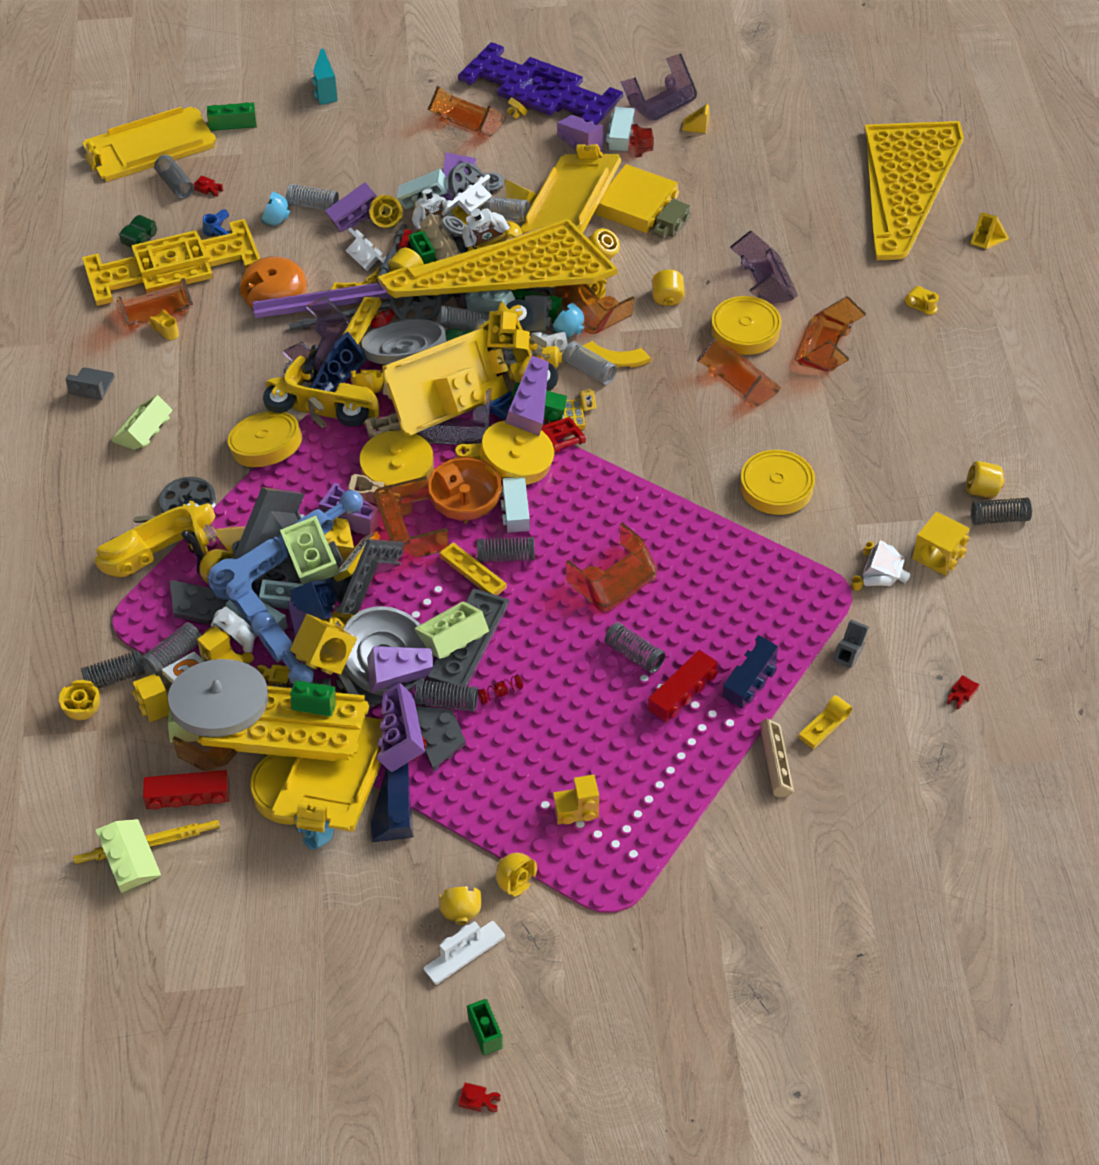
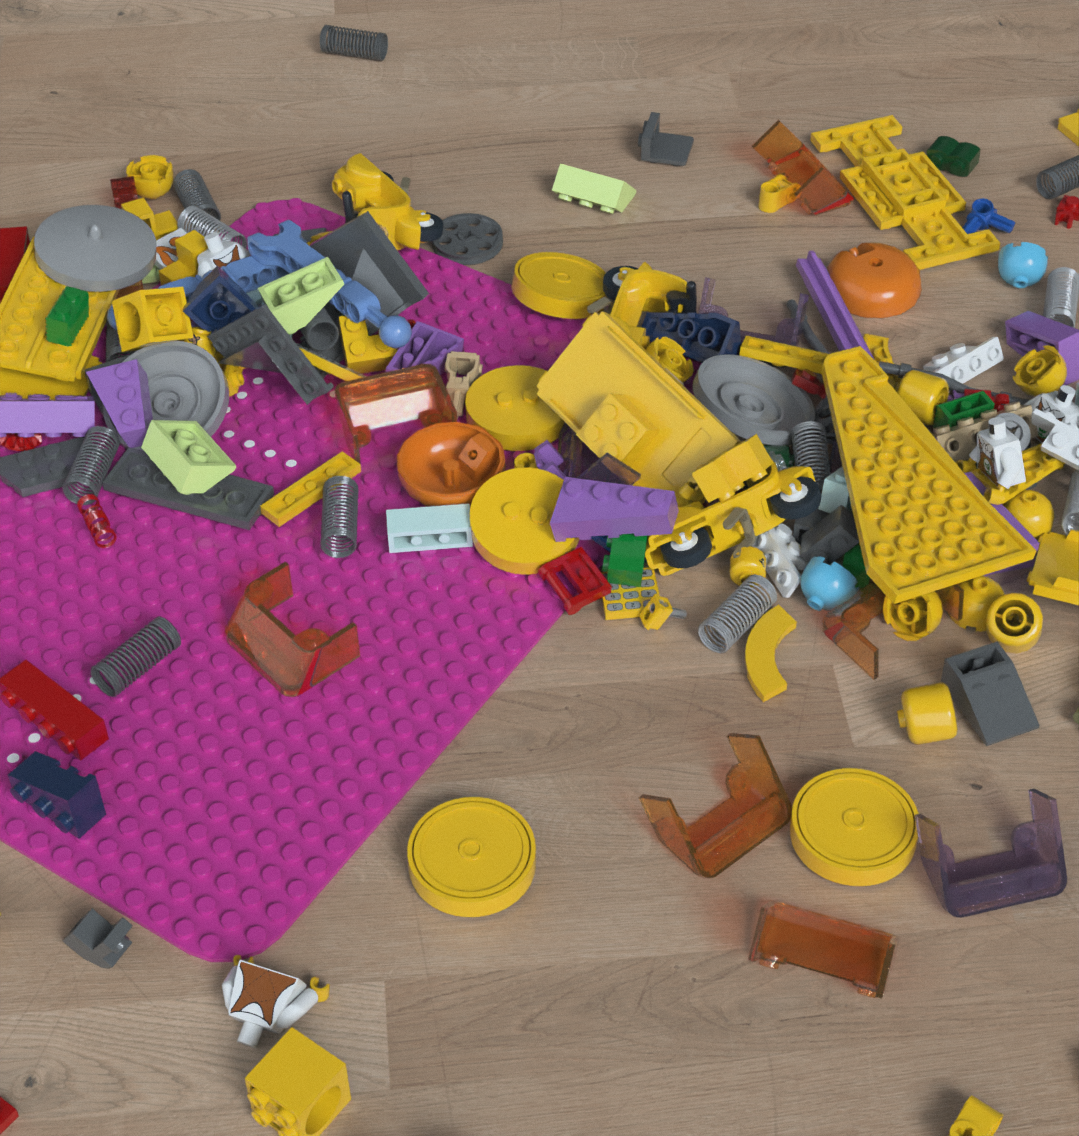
camera: 90 degrees right, 5 degrees down
none -> clear red brick [110,176,139,209]
none -> medium lavender piece [534,440,566,480]
none -> dark grey slope [941,642,1040,746]

